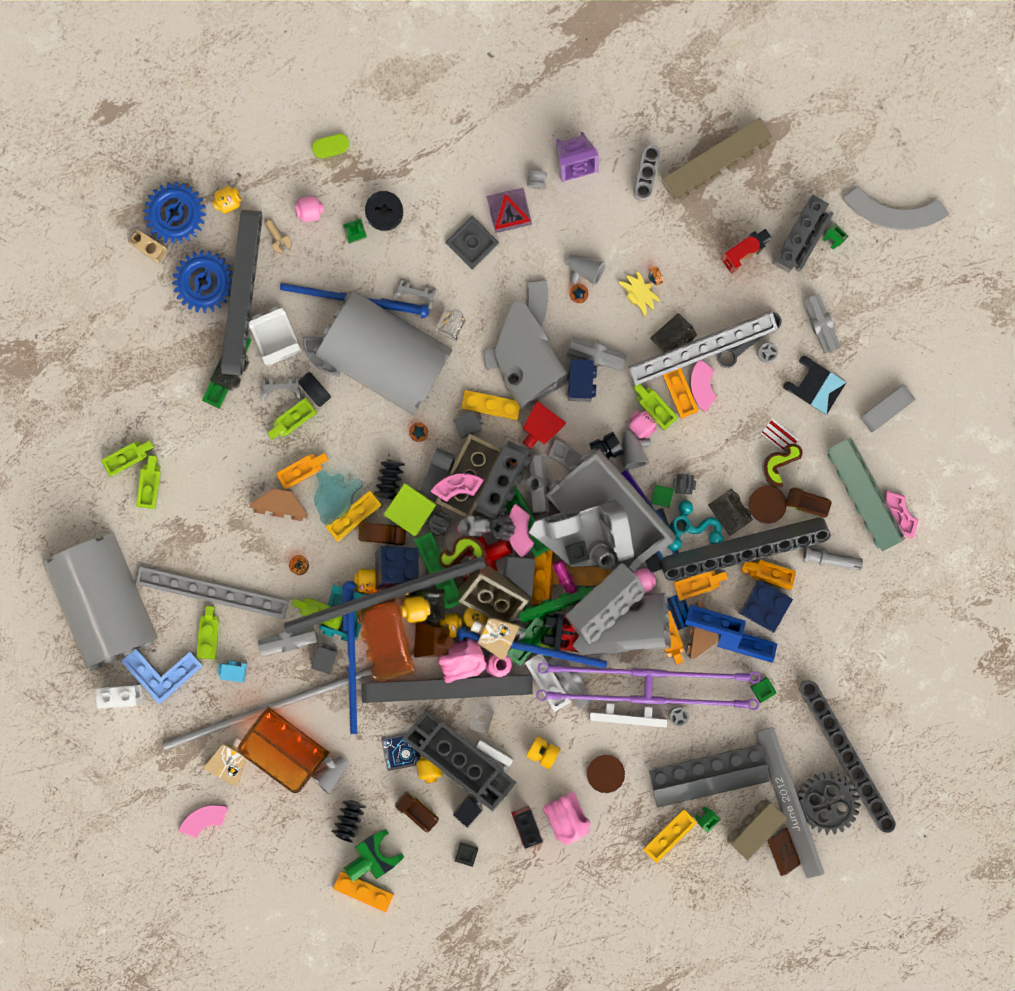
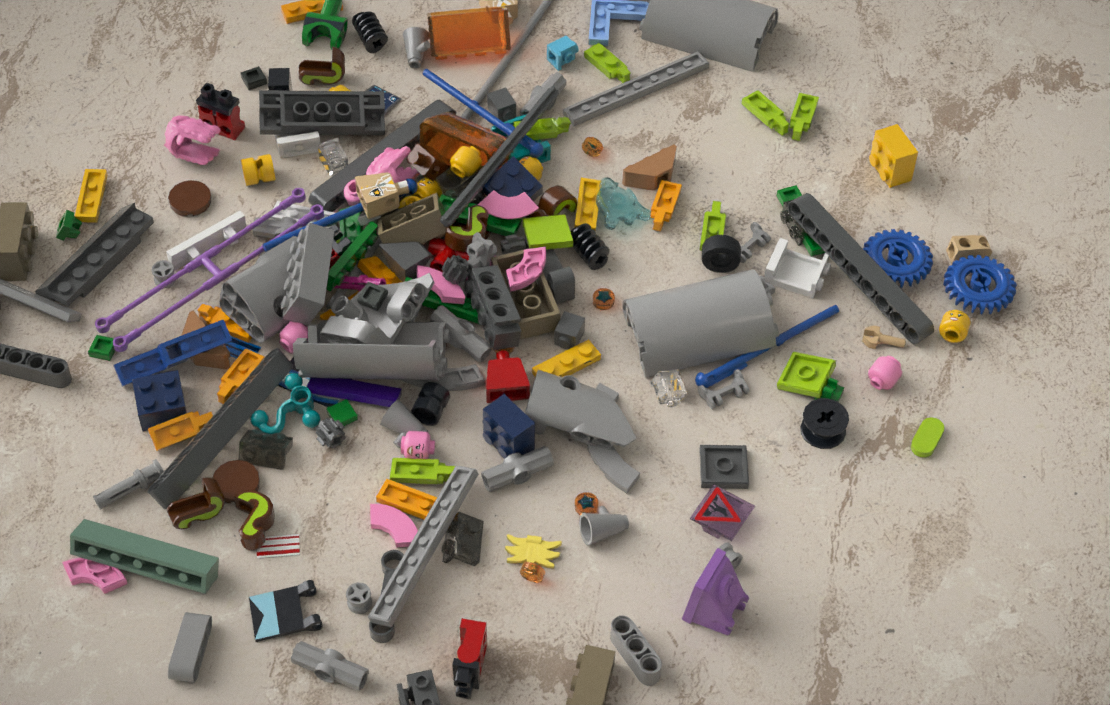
camera: 135 degrees right, 35 degrees down
none -> bright pink tile [478,190,539,219]
none -> lime tile [777,351,836,398]
none -> yellow brick [869,124,918,188]

